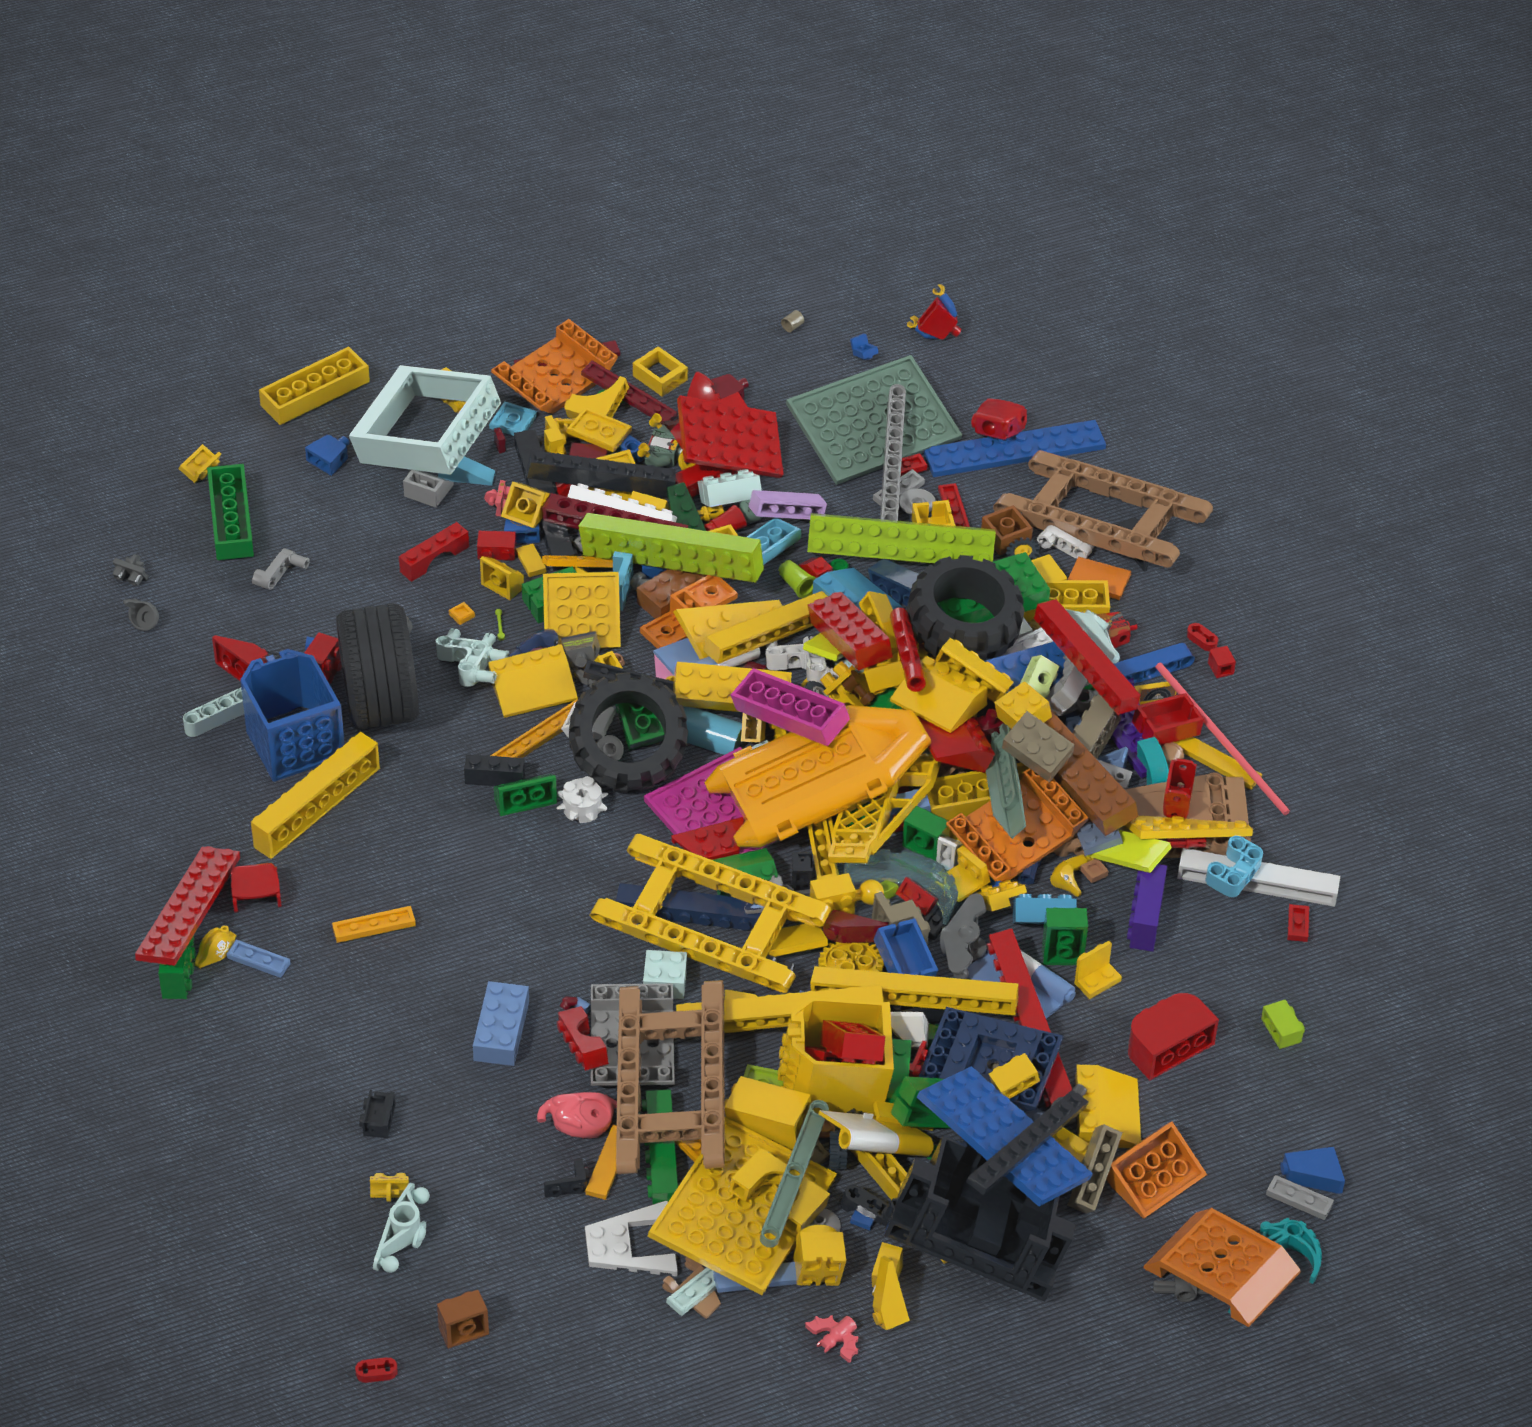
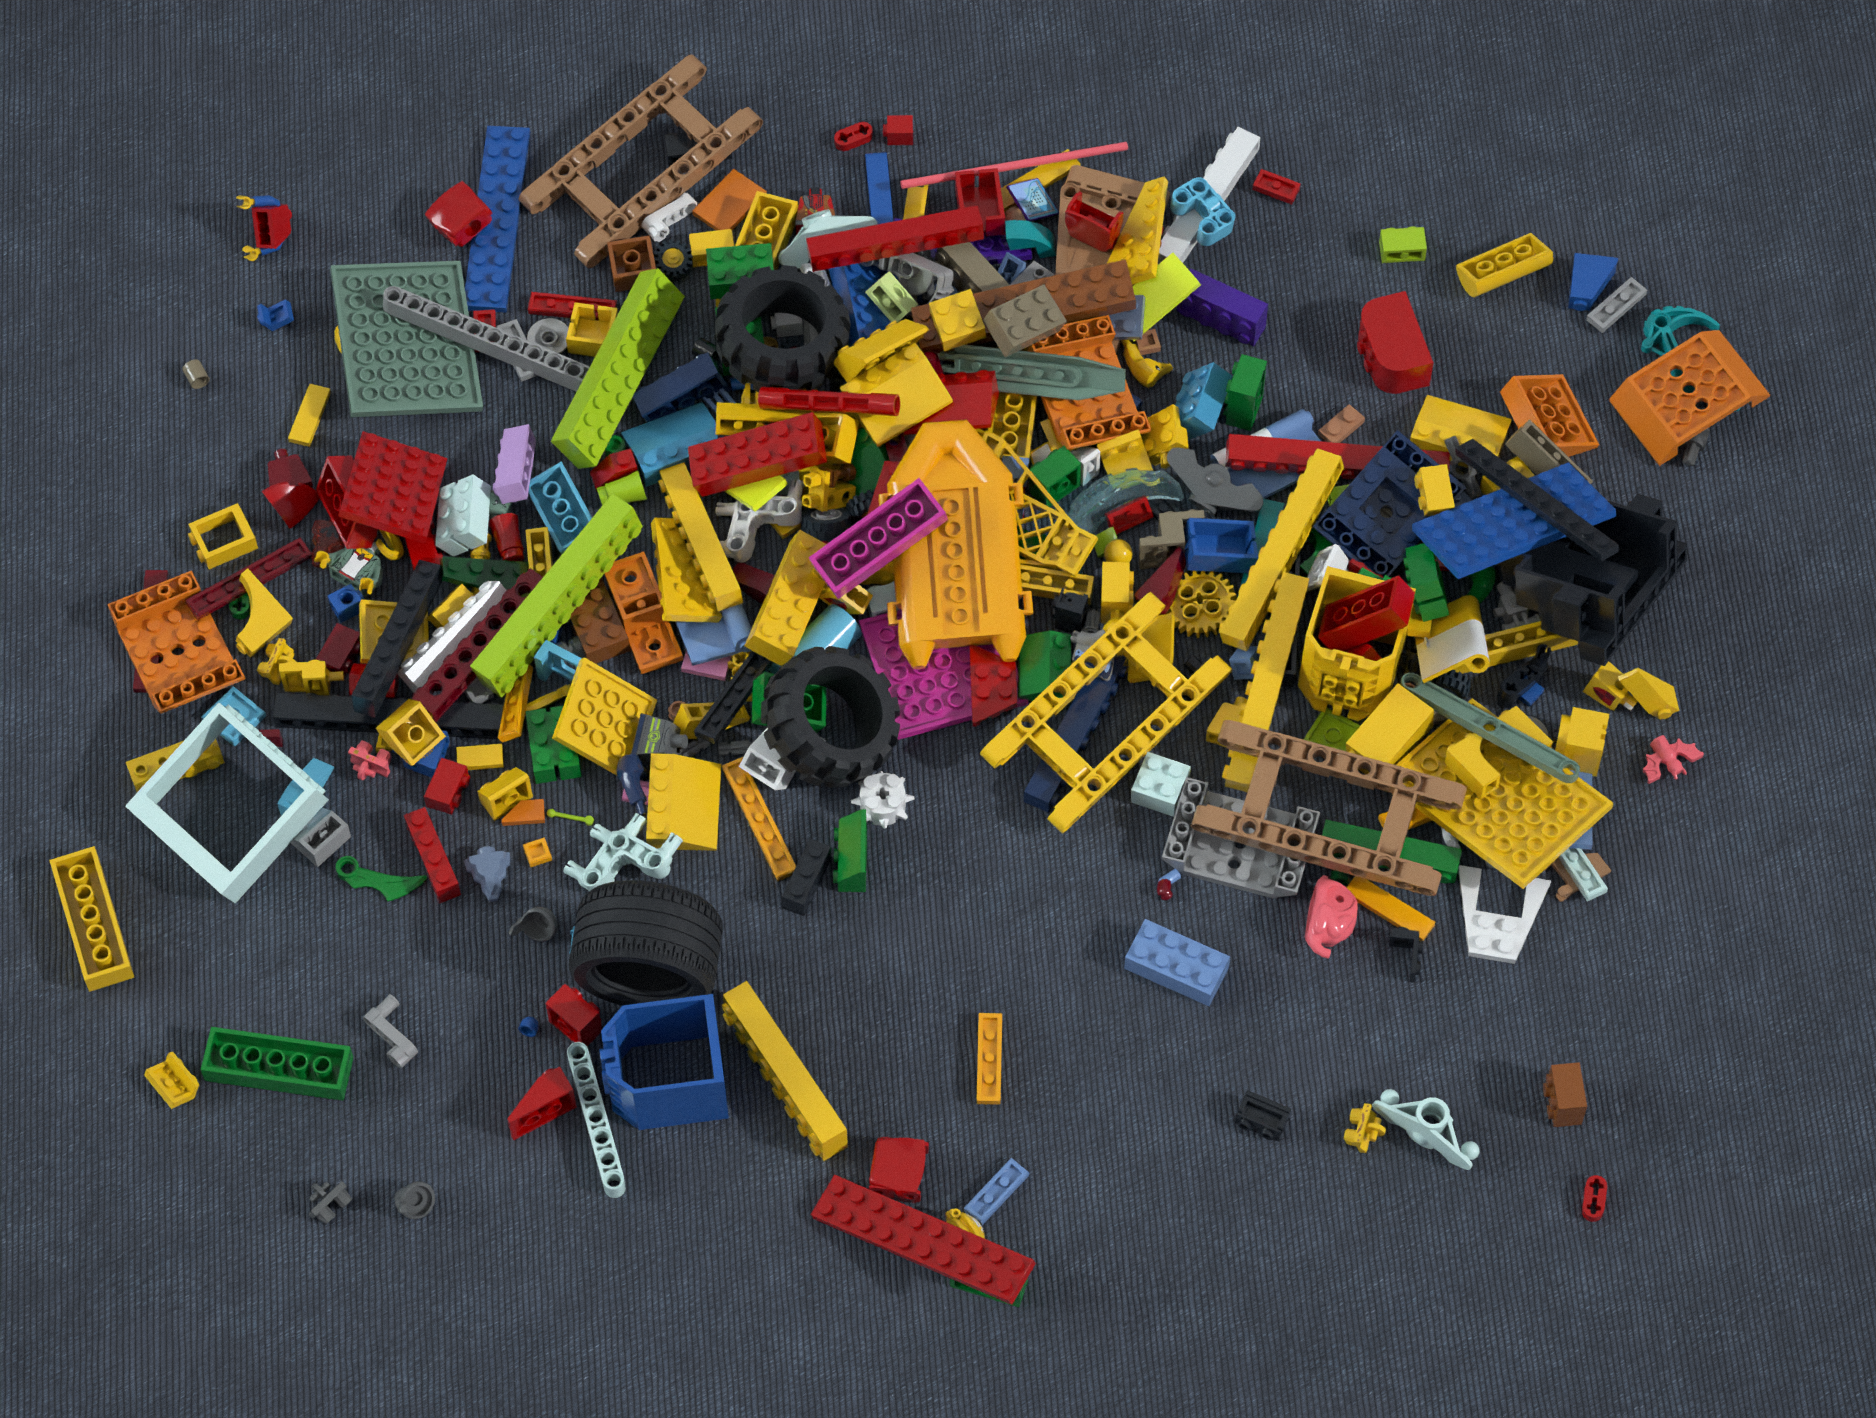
camera: 70 degrees left, 15 degrees up
blue torso [305,435,350,476] -> none
red arch [556,1006,609,1071] -> none
yellow tile [567,407,632,452] -> none
yellow bracket [1074,941,1122,999] -> none
none -> yellow tile [288,384,331,447]
none -> green piece [335,856,427,902]
none -> sand blue rock [464,846,510,902]
none -> orange tile [502,799,545,826]
none -> piece [1006,178,1059,222]
none -> nougat plate [1318,404,1365,443]
none -> yellow brick [1456,233,1553,297]

